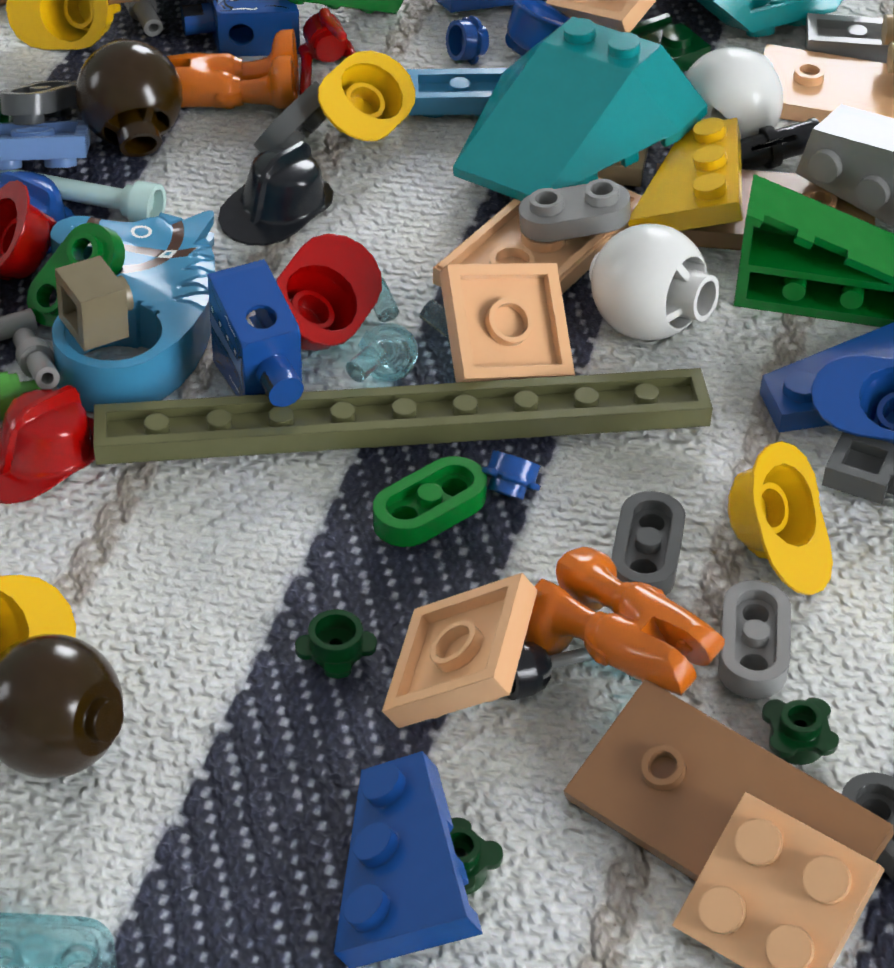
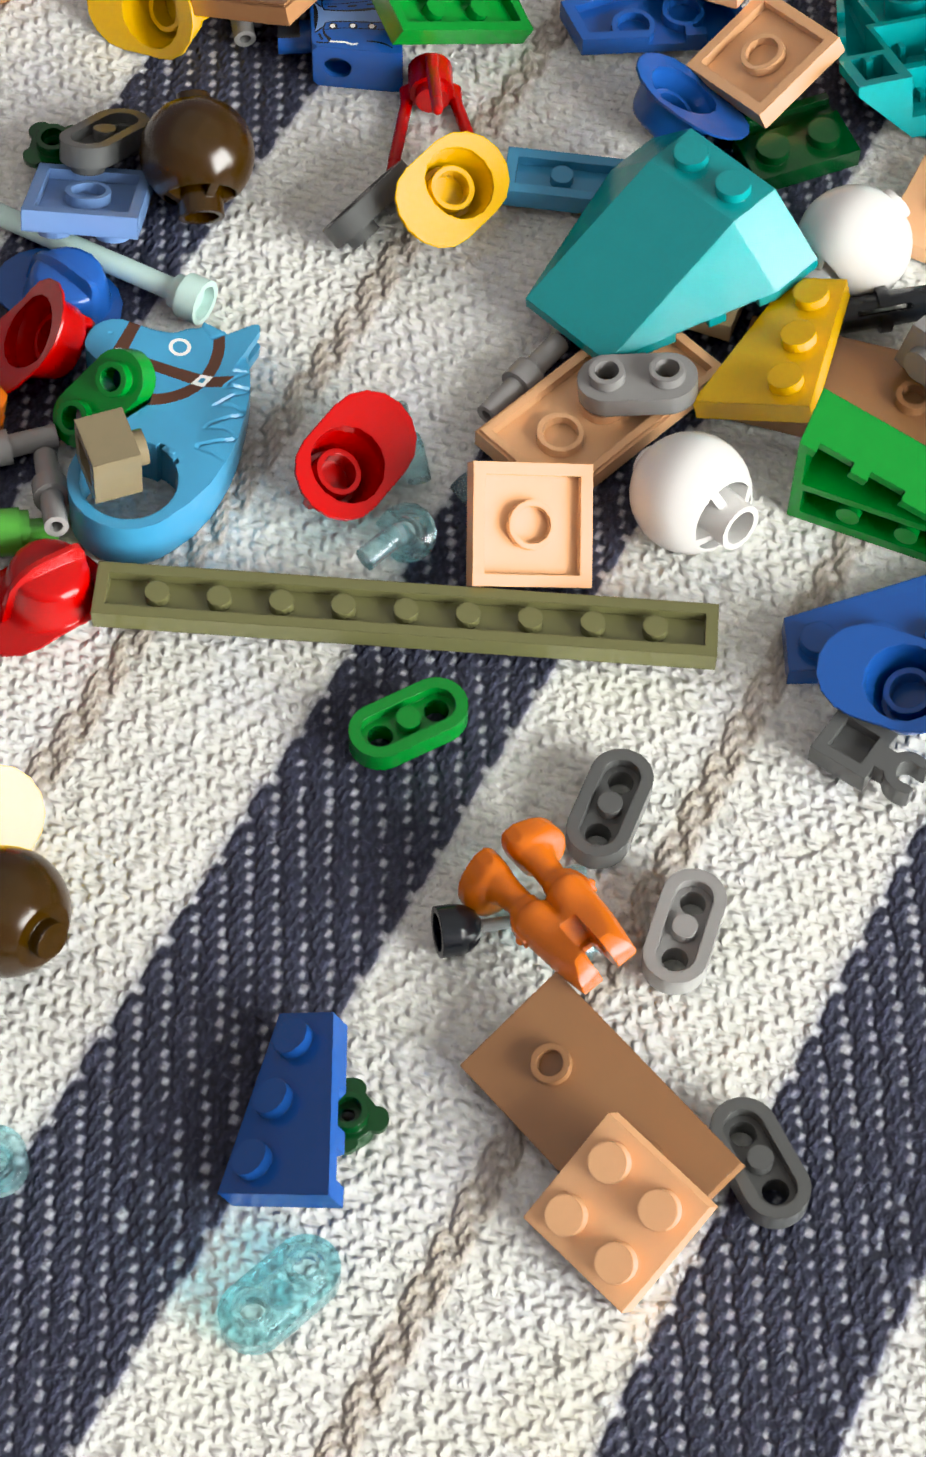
camera: 10 degrees right, 15 degrees up
orange piece [167,29,299,110] -> none
blue torso [207,259,304,407] -> none
black piece [218,141,334,246] -> none
dark green plate [295,609,377,679] -> none
light nougat plate [382,573,538,728] -> none
blue plate [446,16,489,65] -> none
blue plate [482,450,541,500] -> none
yellow piece [727,441,833,596] -> none
dark green plate [762,697,839,765] -> none
none -> light grey bar [477,333,569,422]

